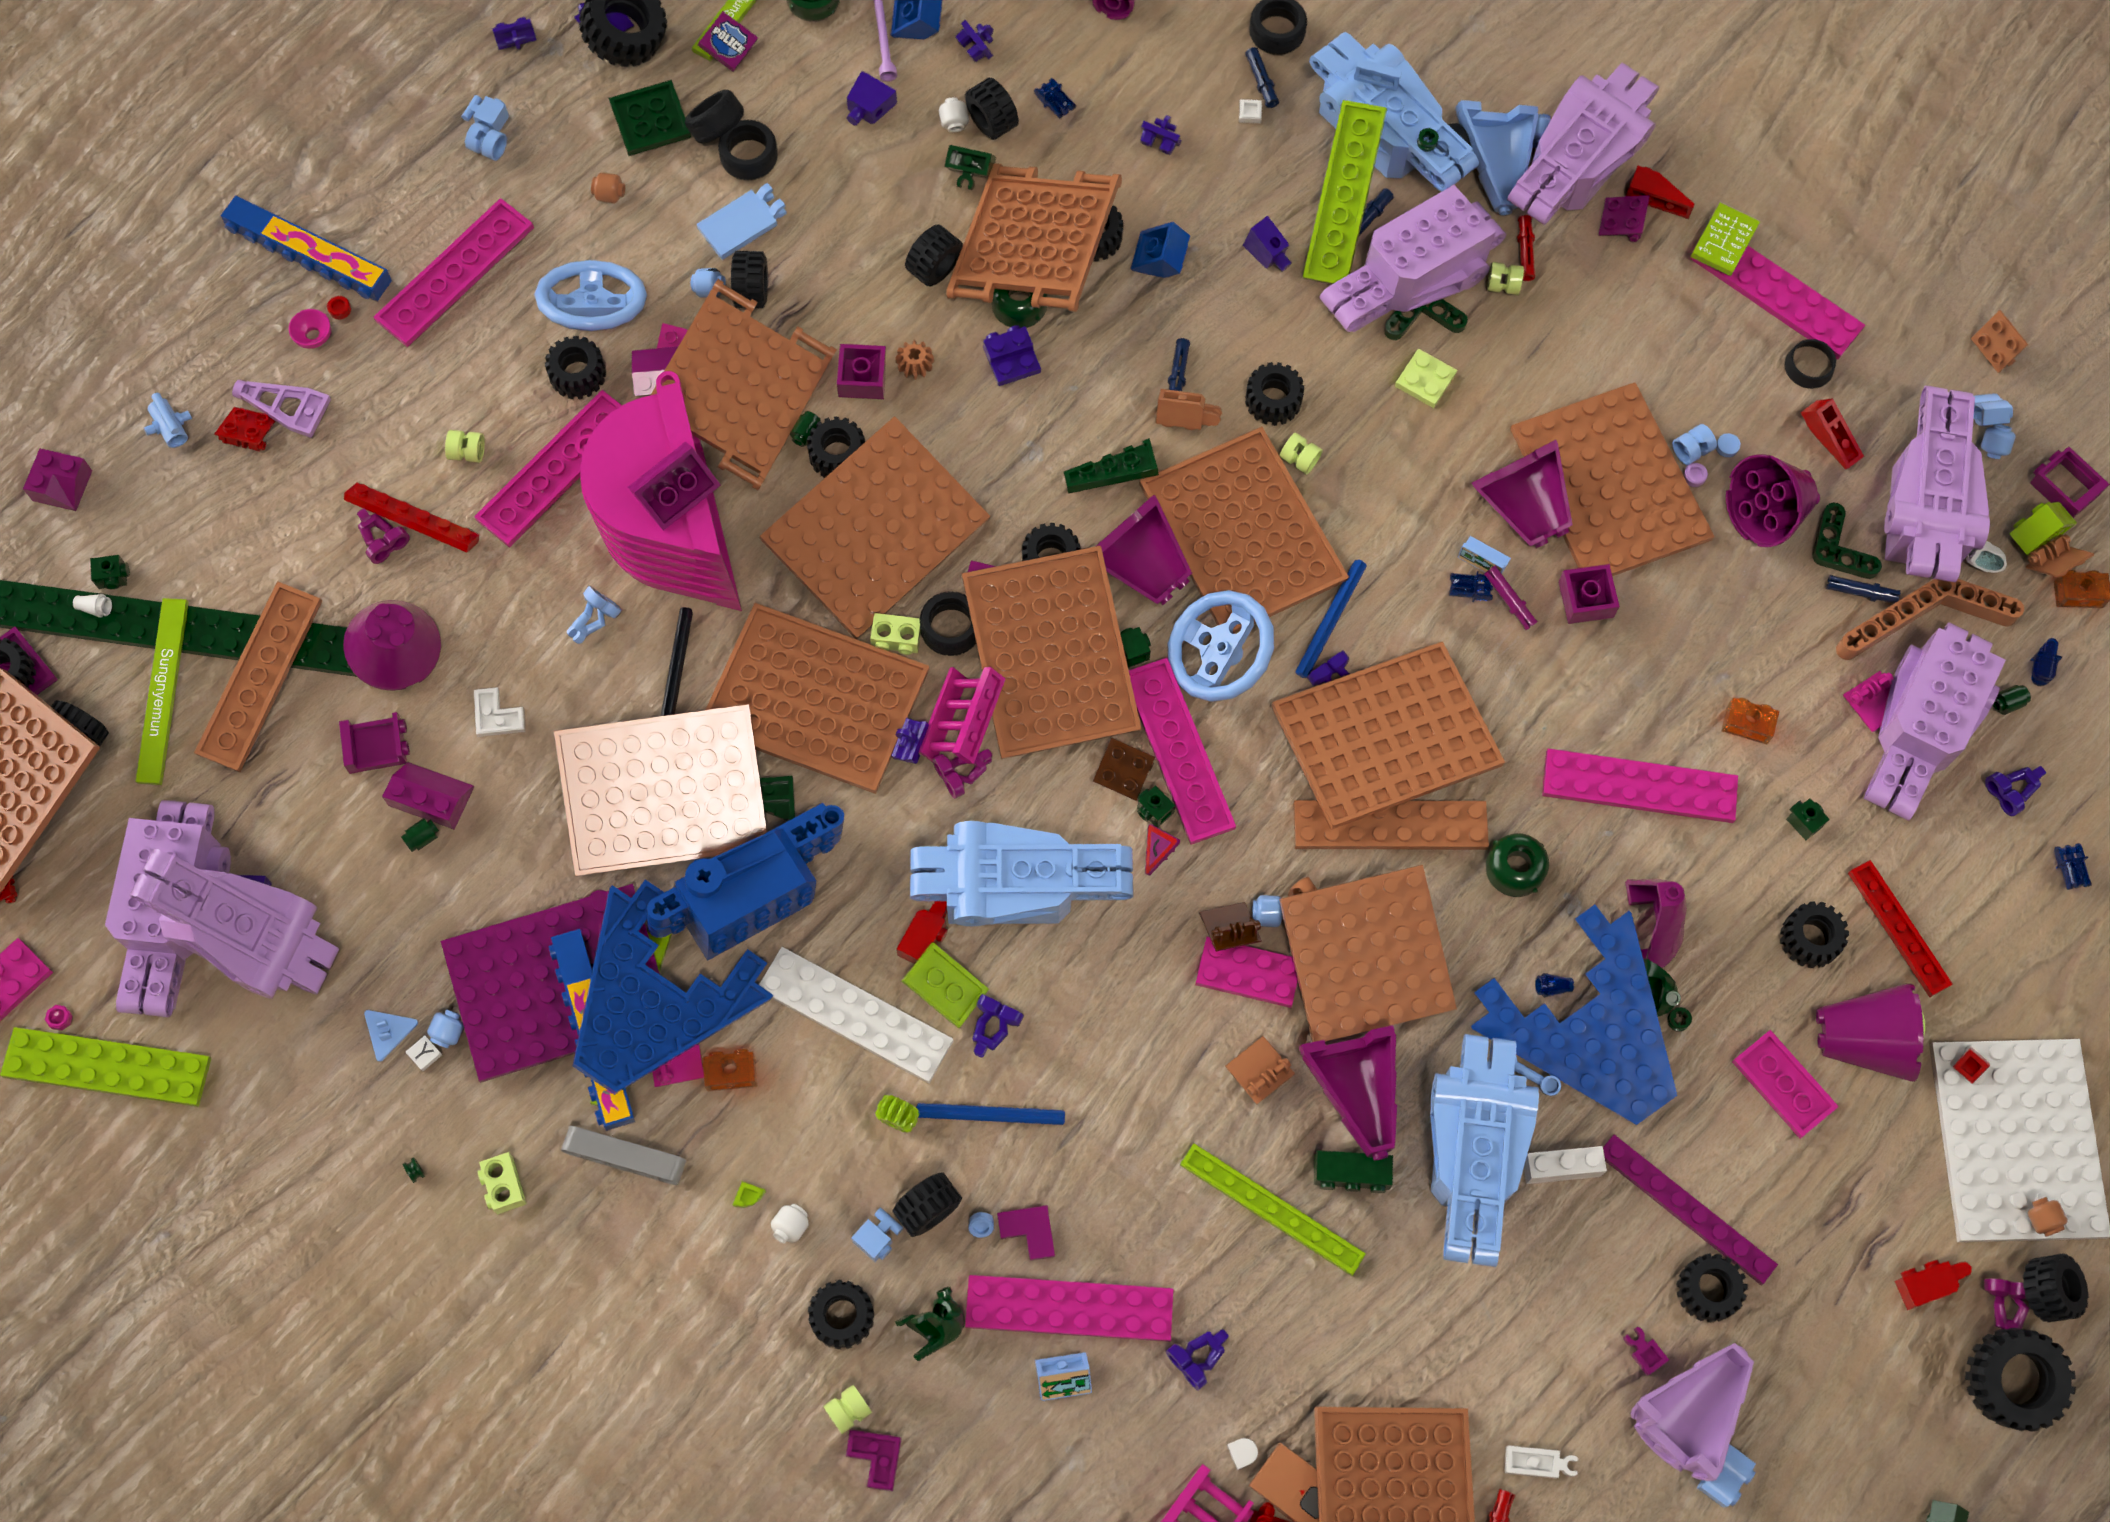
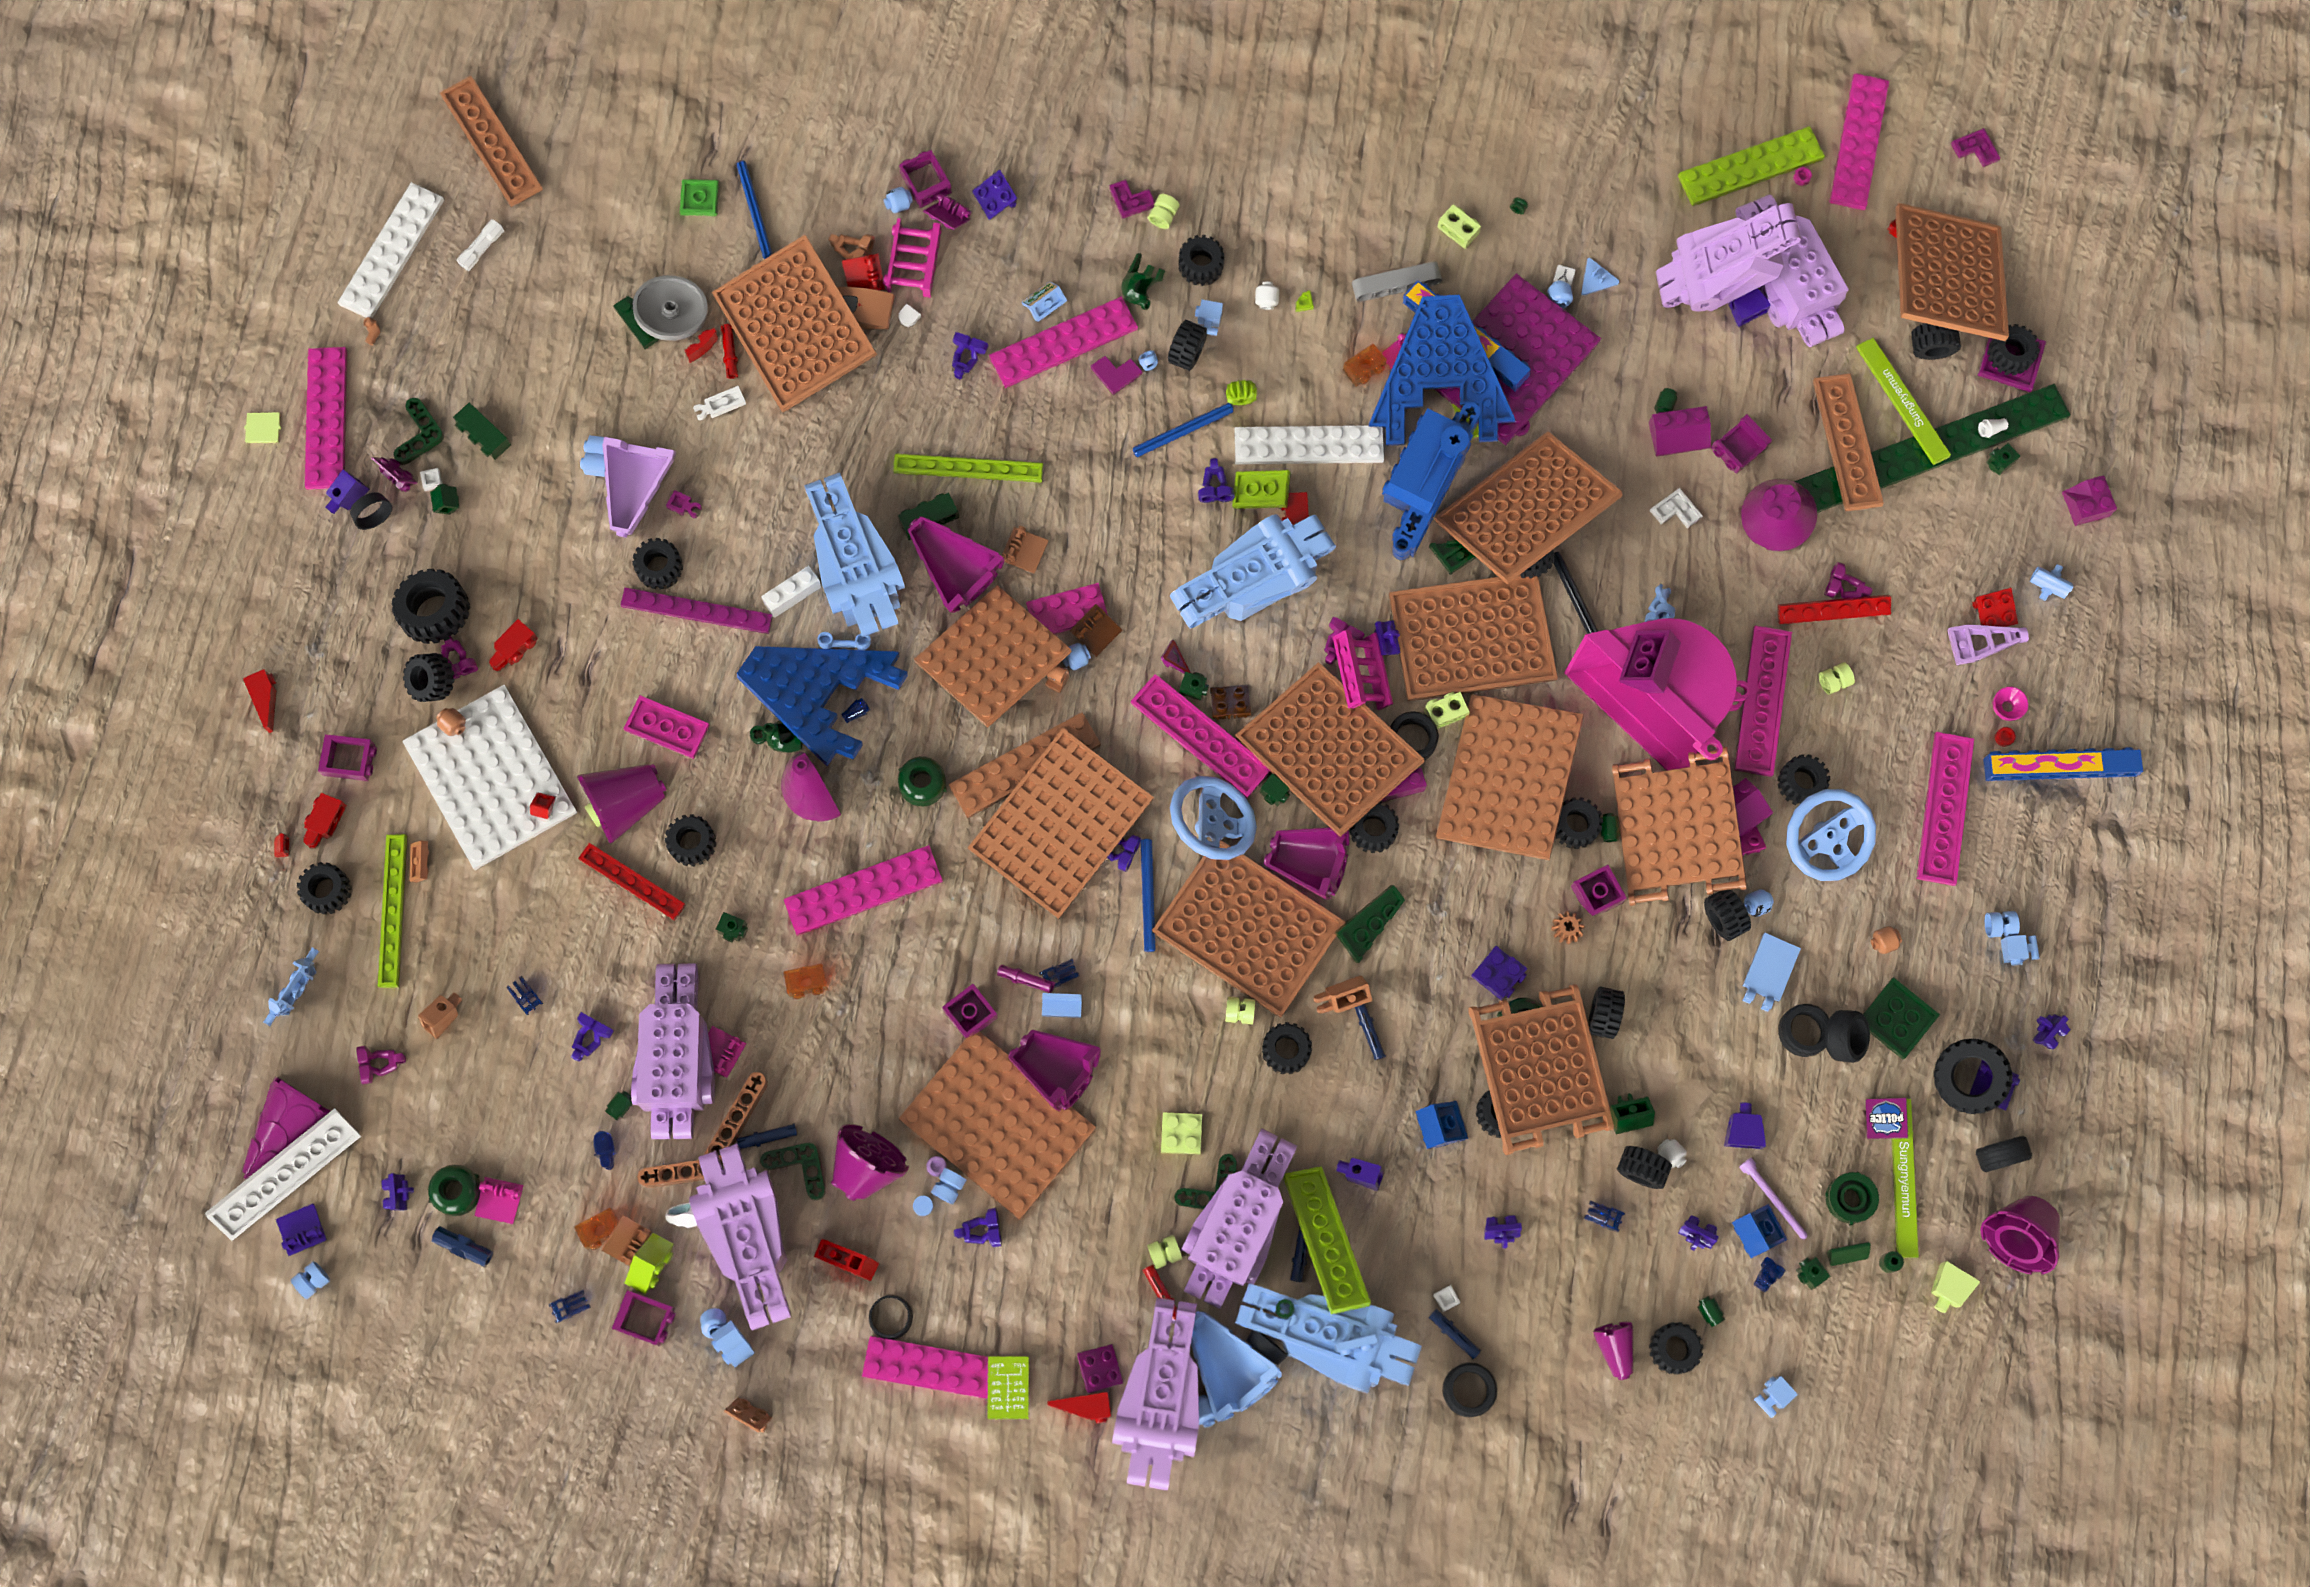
camera: 150 degrees right, 5 degrees up
none -> dark purple piece [954,1207,1002,1248]

